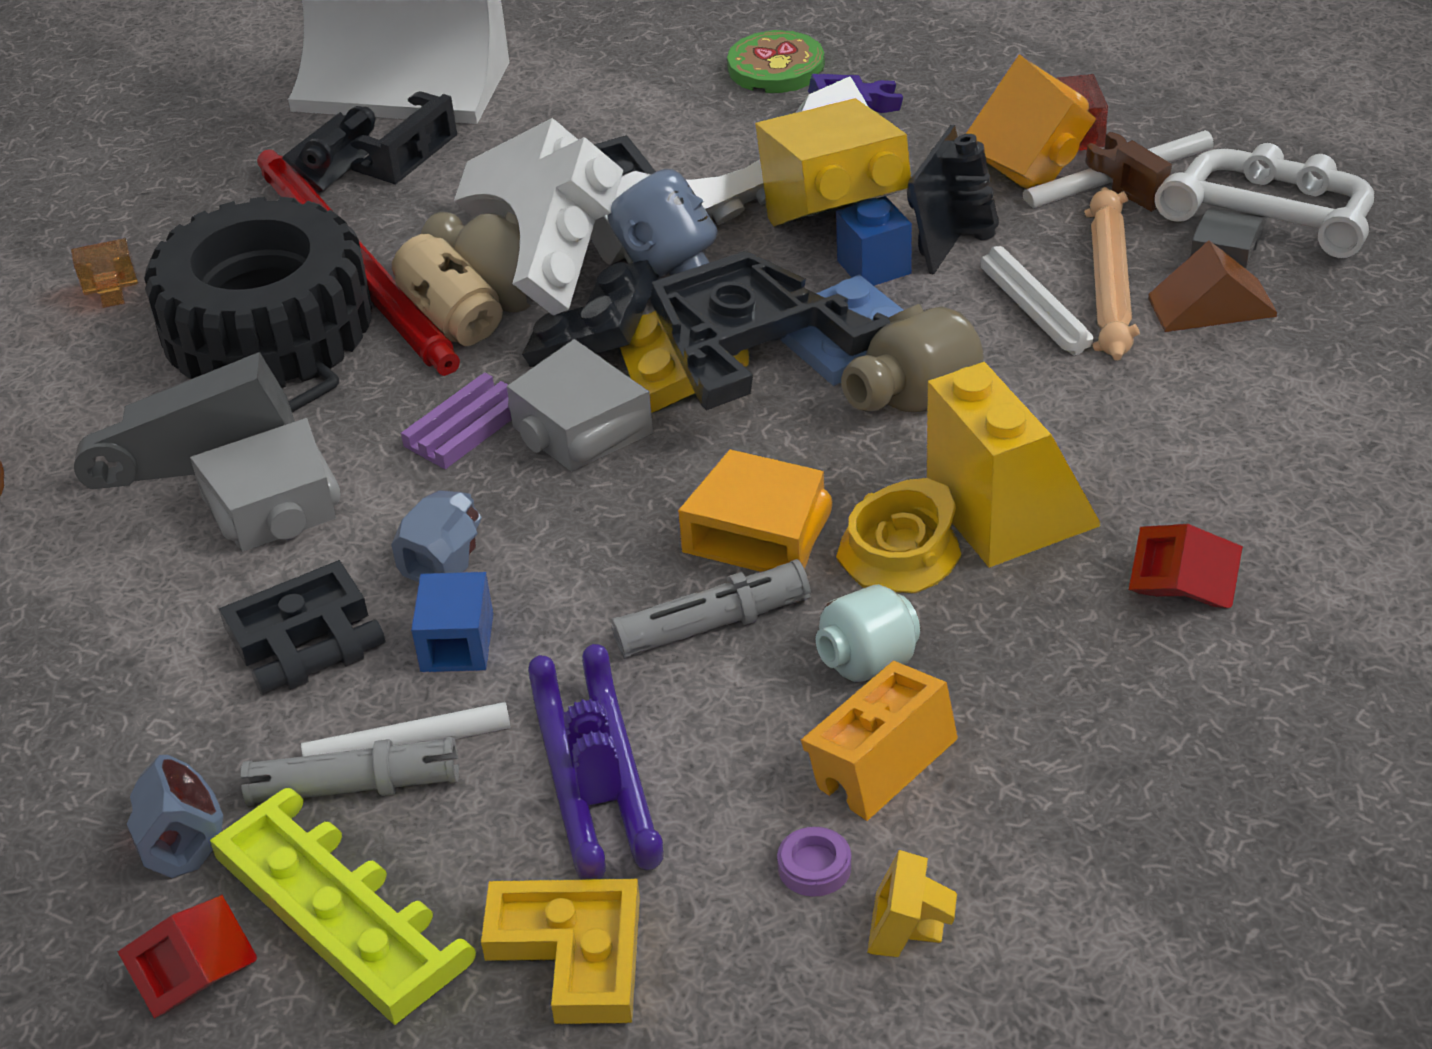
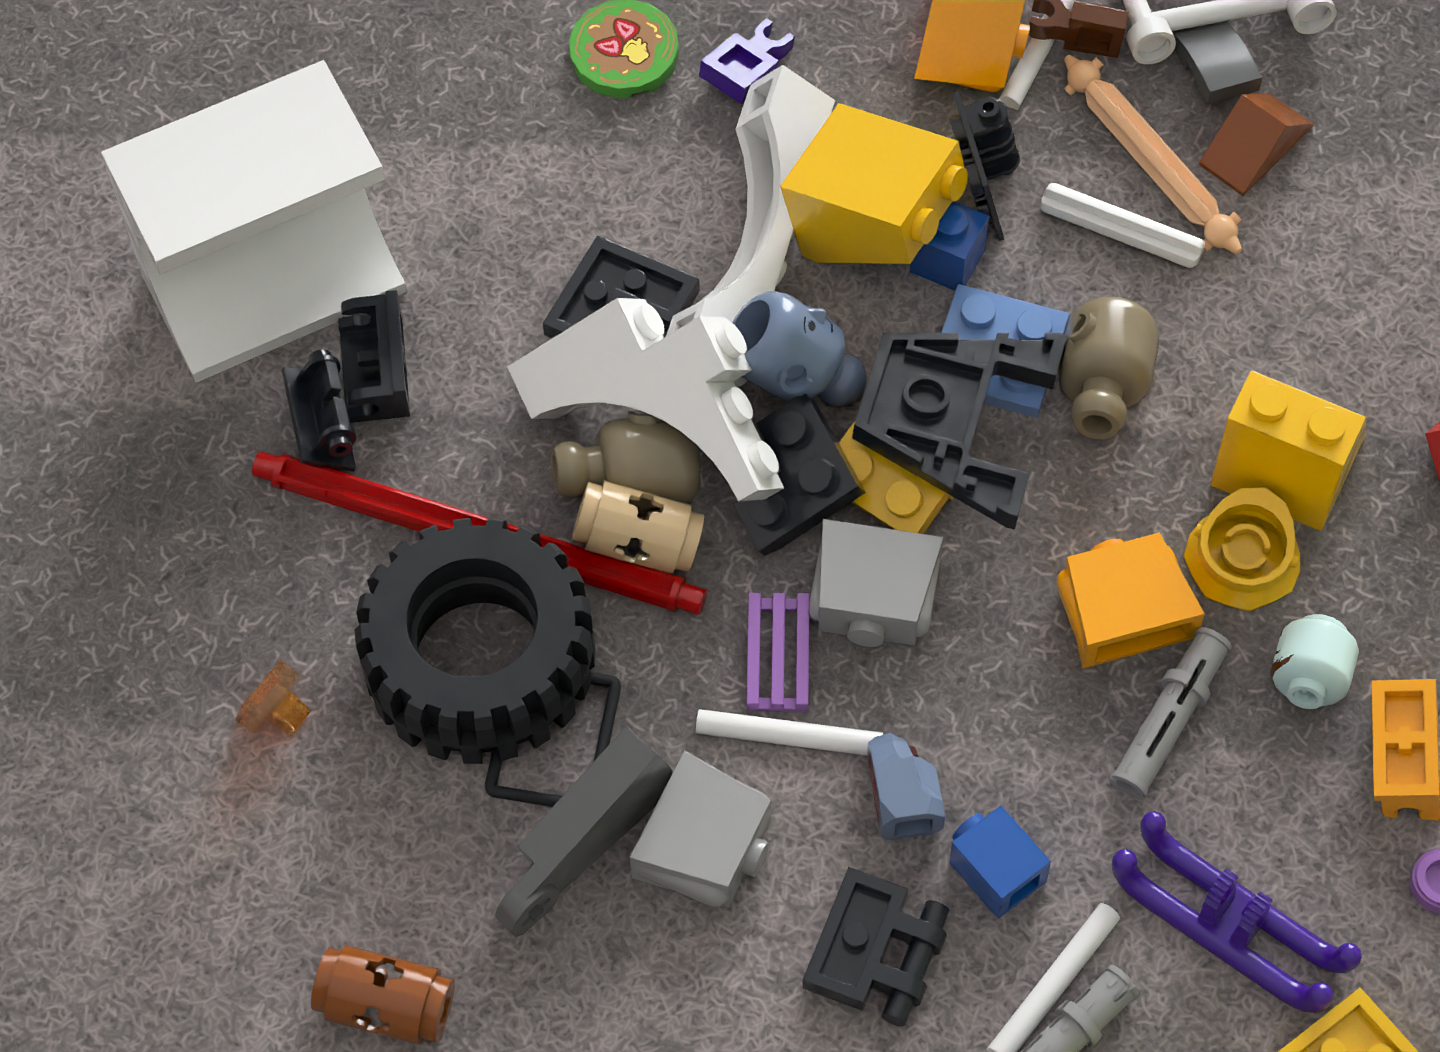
camera: 40 degrees left, 20 degrees up
none -> white bar [696,709,883,756]

